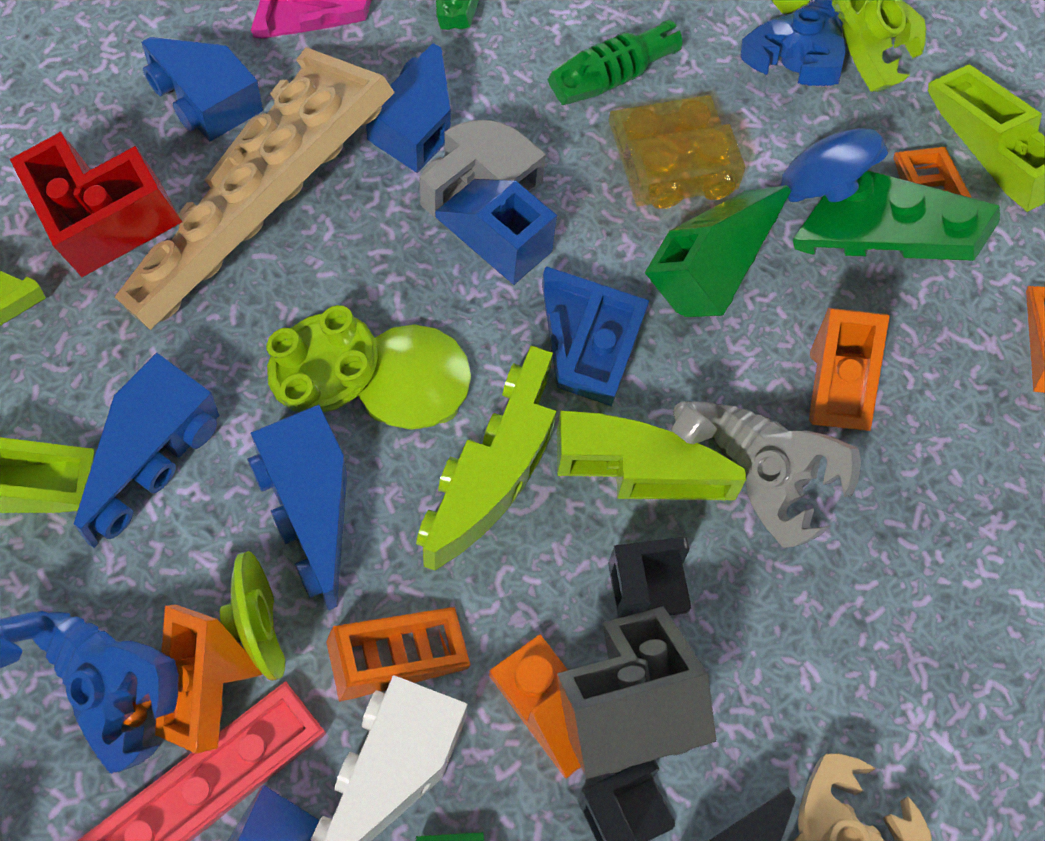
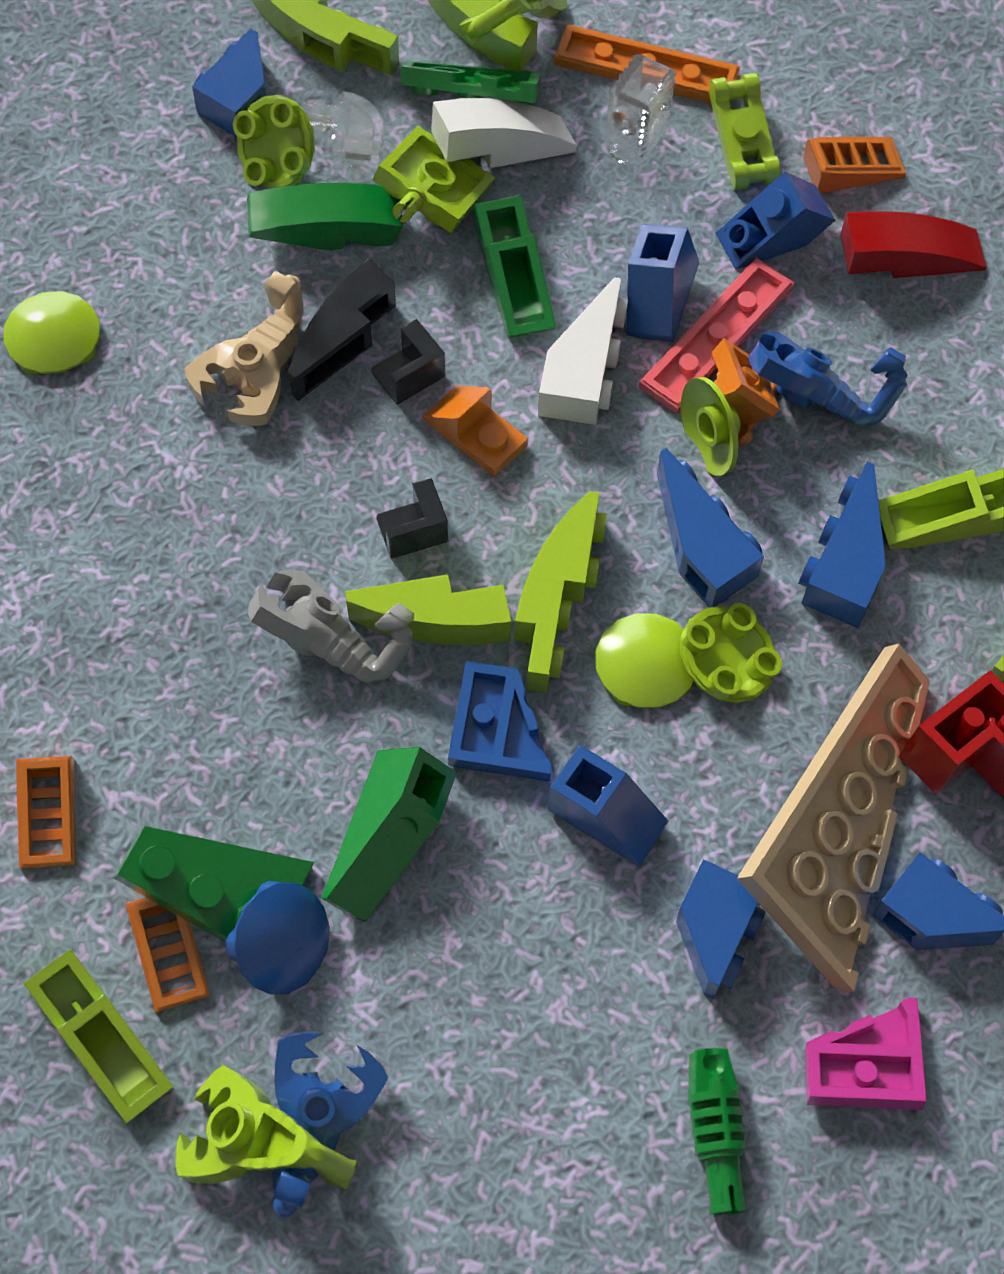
camera: 175 degrees right, 0 degrees up
orange slope [326,607,471,701] -> none
light grey brick [420,120,546,218] -> none
green hinge [547,20,683,105] -> none
dark grey brick [557,606,717,779] -> none
clear yellow plate [609,95,746,209] -> none
orange slope [809,308,890,431] -> none

